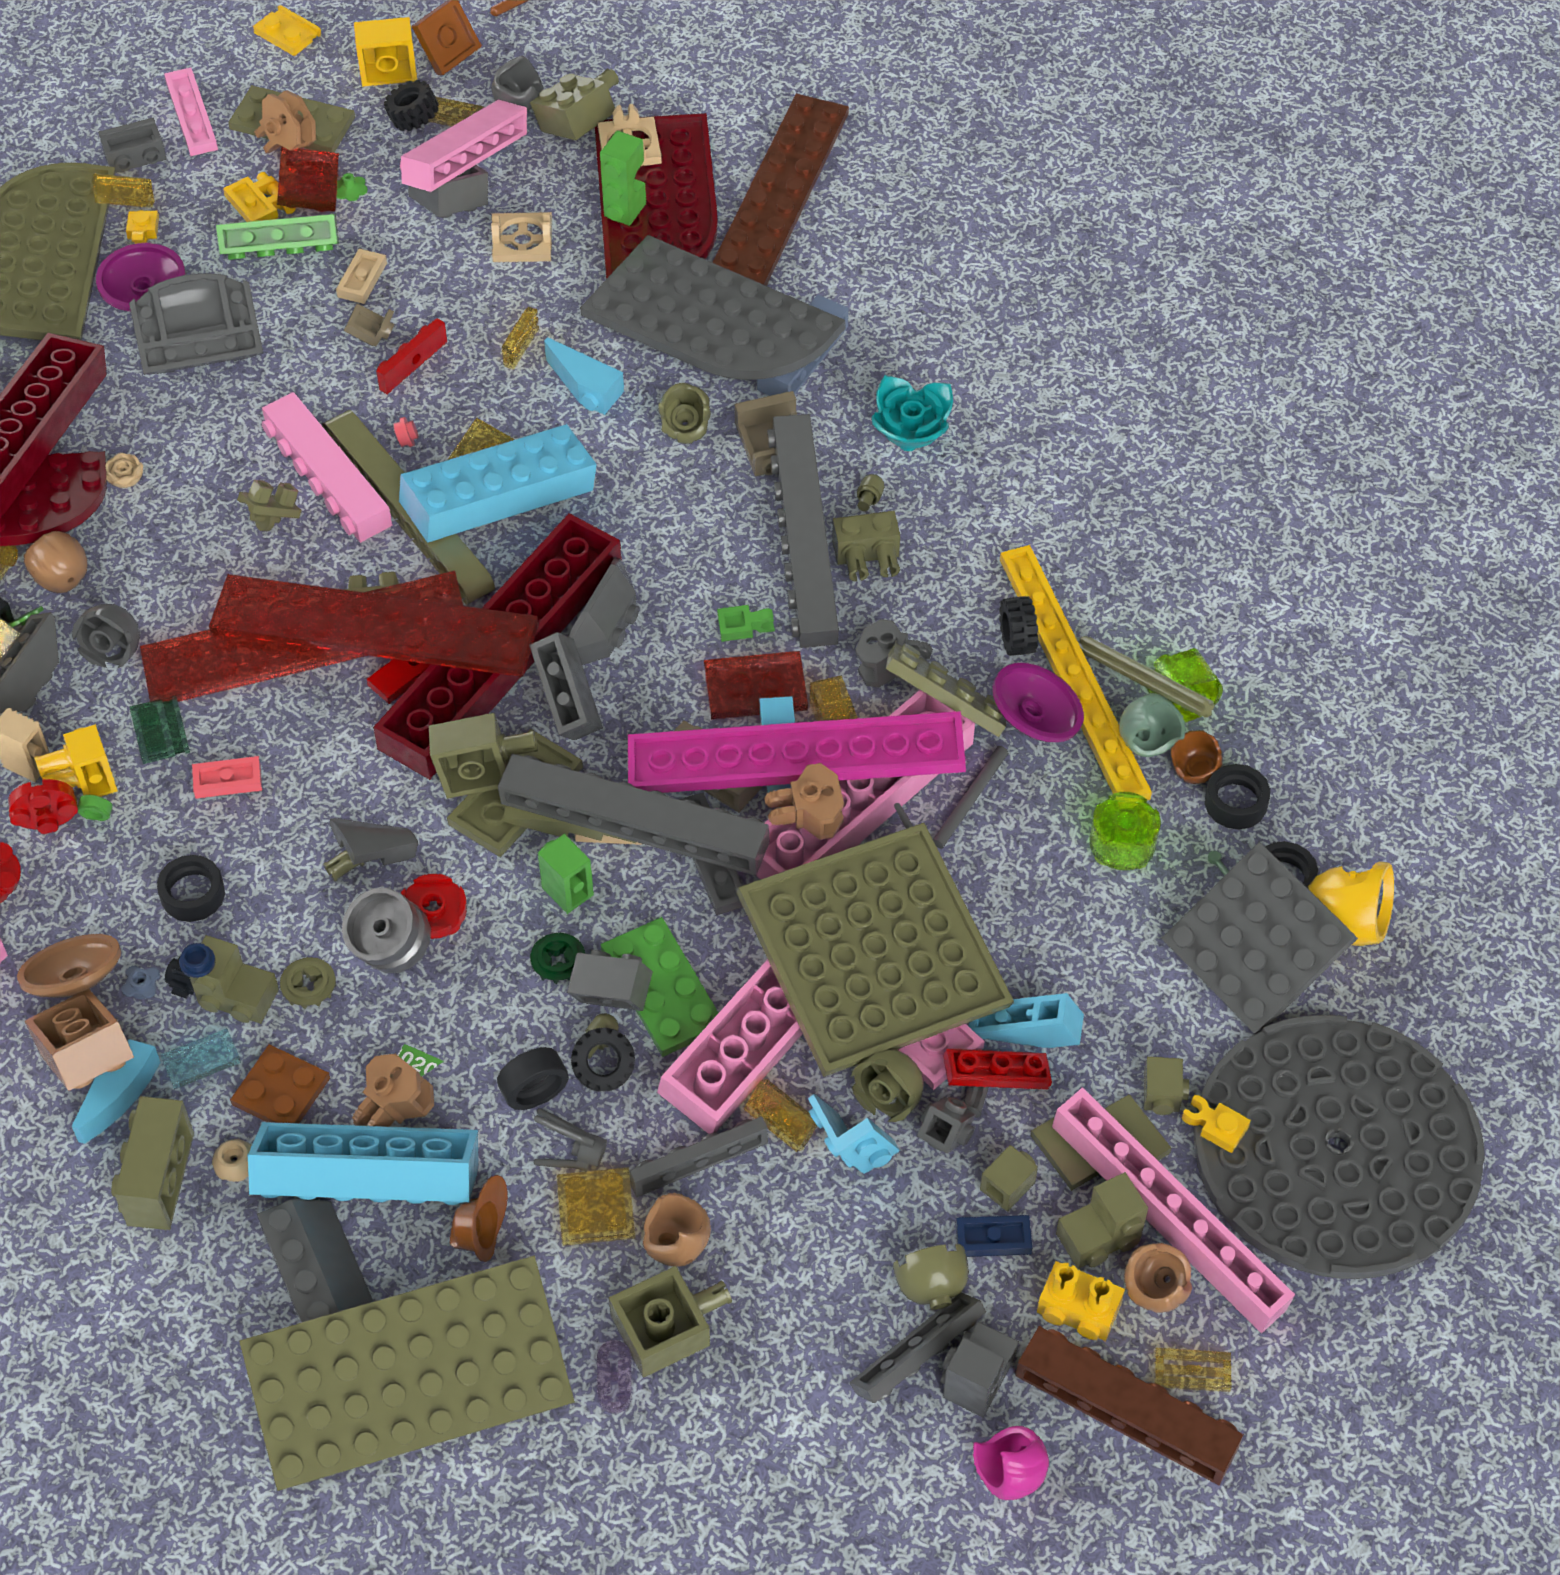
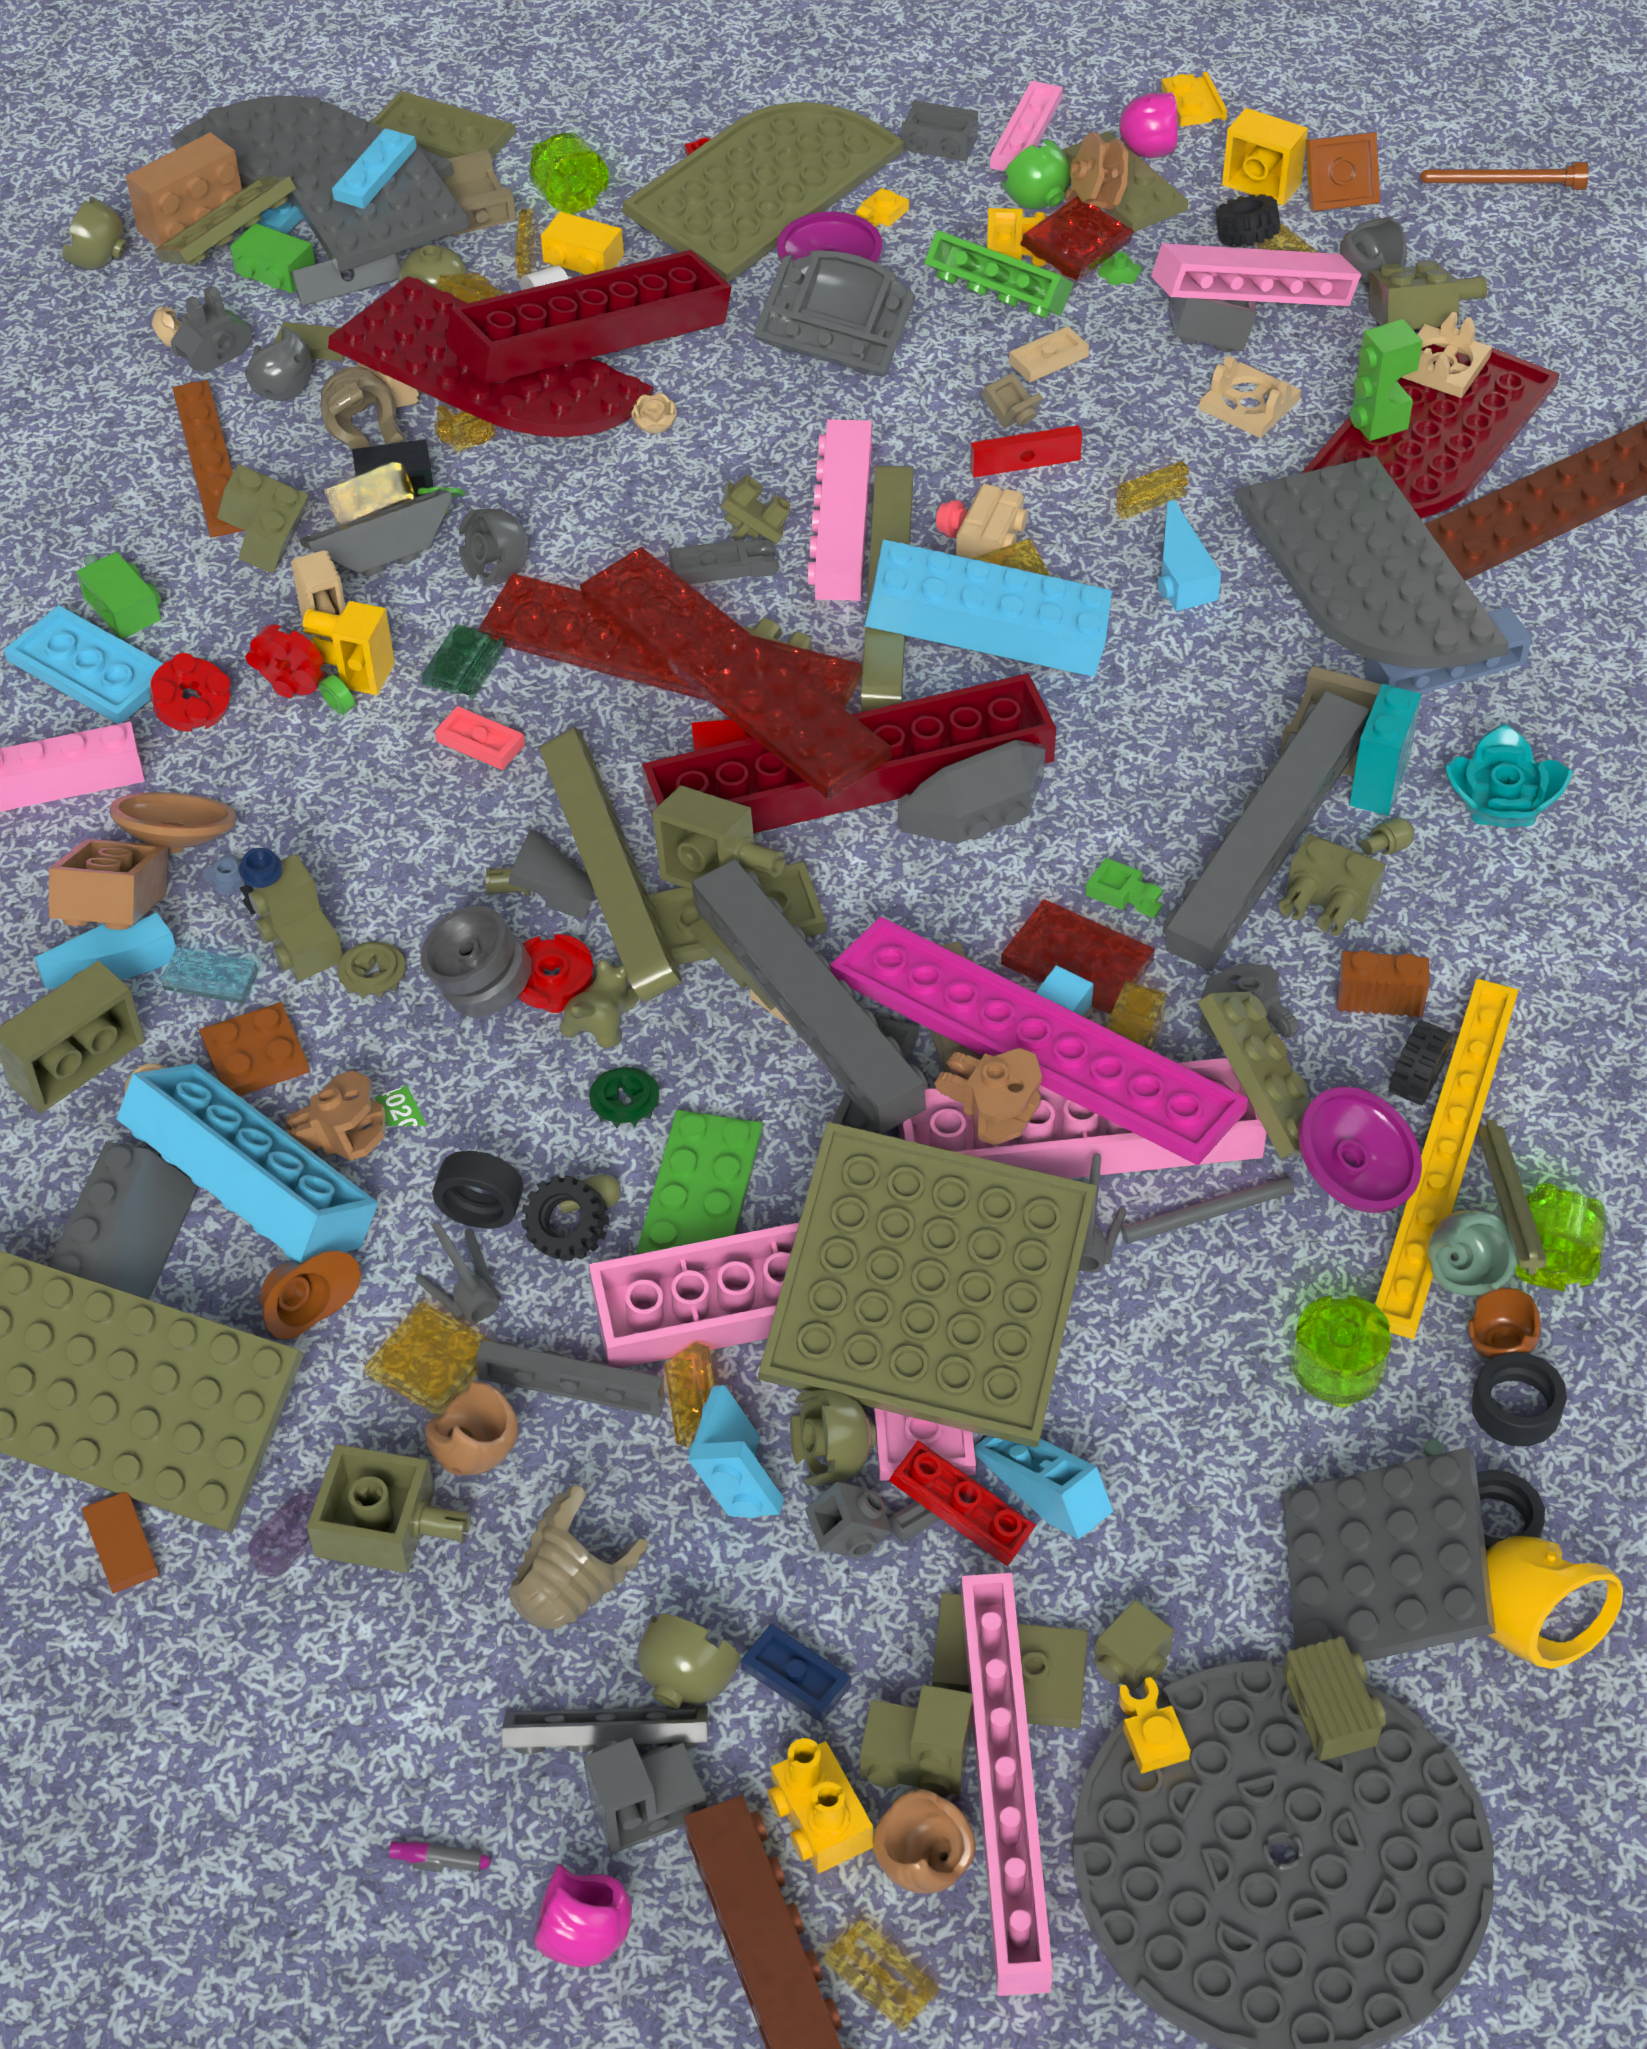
camera: 40 degrees right, 5 degrees down
medium nougat piece [24,531,88,593] -> none
clear yellow tile [92,174,155,208] -> none
black tyre [157,855,225,922] -> none
dark grey brick [529,632,603,740] -> none
bright green brick [538,834,594,914] -> none
dark grey brick [567,950,653,1011] -> none
olive hair [658,383,711,444] -> none
olive brick [980,1145,1038,1212] -> none
none -> dark orange tile [81,1492,160,1594]
none -> dark grey piece [389,1841,491,1873]
none -> dark tan hair [509,1486,649,1630]
none -> olive beam [539,726,682,1003]
none -> olive animal [559,960,640,1049]
none -> dark grey hinge [668,539,779,586]
none -> tan brick [956,484,1028,565]
none -> bright green cylinder [1001,140,1071,209]
none -> dark pink piece [1119,92,1178,158]
none -> olive brick [1282,1636,1386,1761]
none -> dark orange brick [1337,950,1430,1018]
none -> teal brick [1349,684,1422,816]

